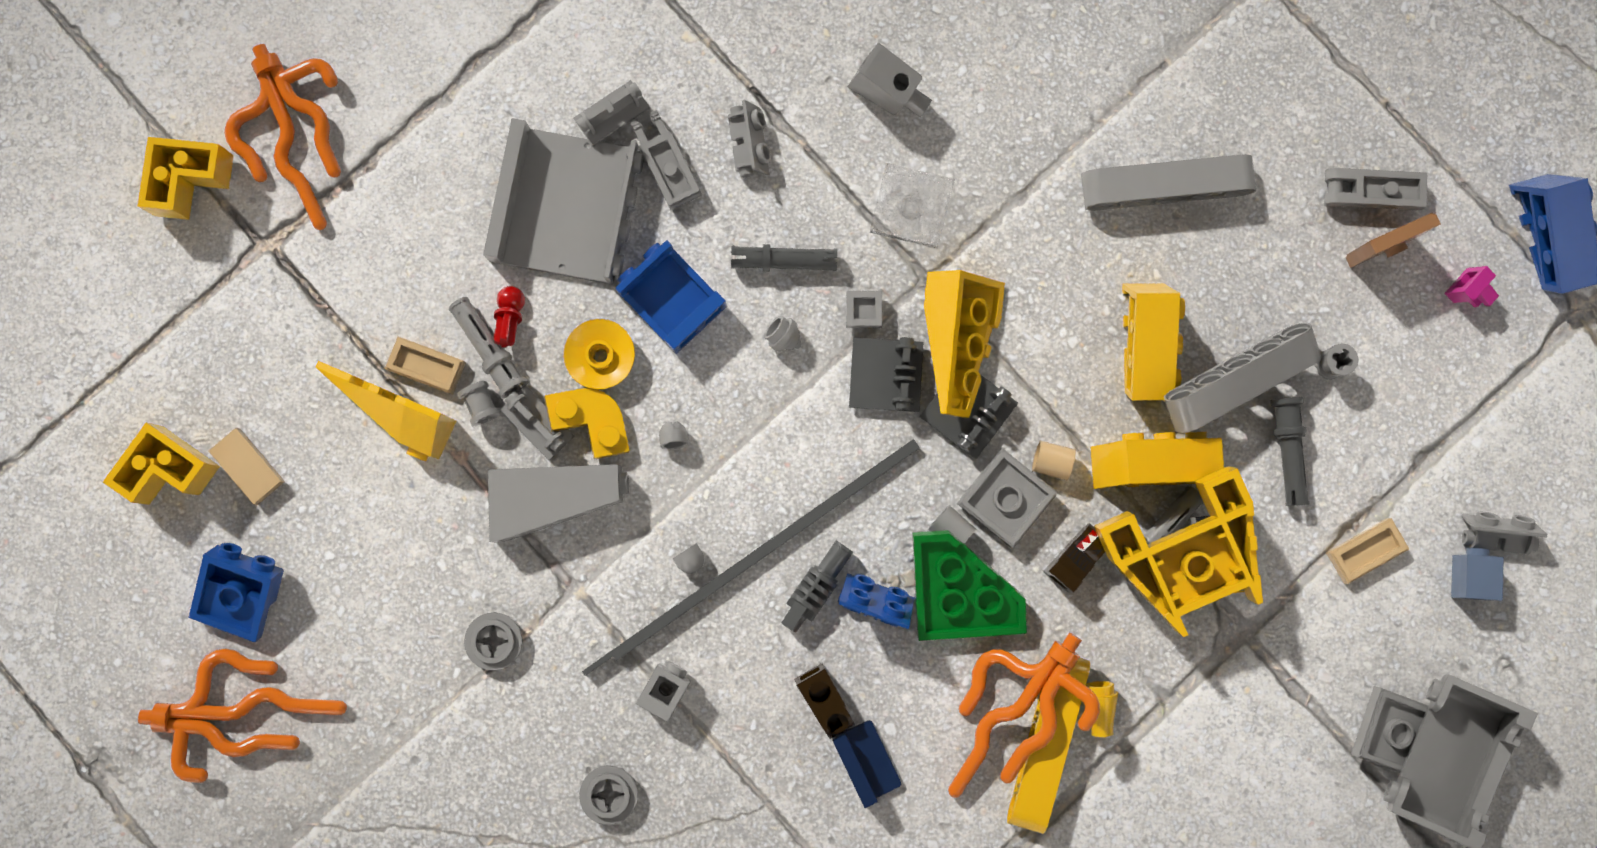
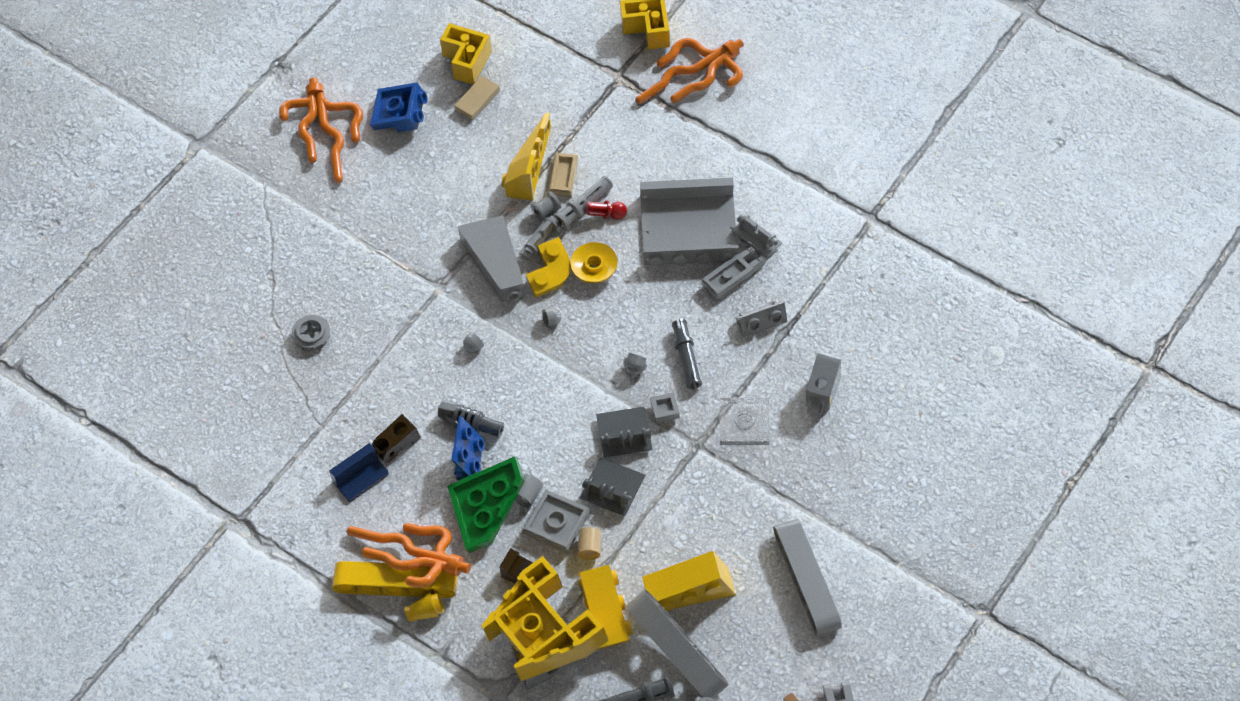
camera: 80 degrees right, 25 degrees down
light grey gear [464,612,523,670] -> none
dark grey piece [582,439,920,676] -> none
blue panel [615,240,727,354] -> none
light grey brick [636,661,691,722] -> none
yellow wedge [924,270,1005,418] -> none

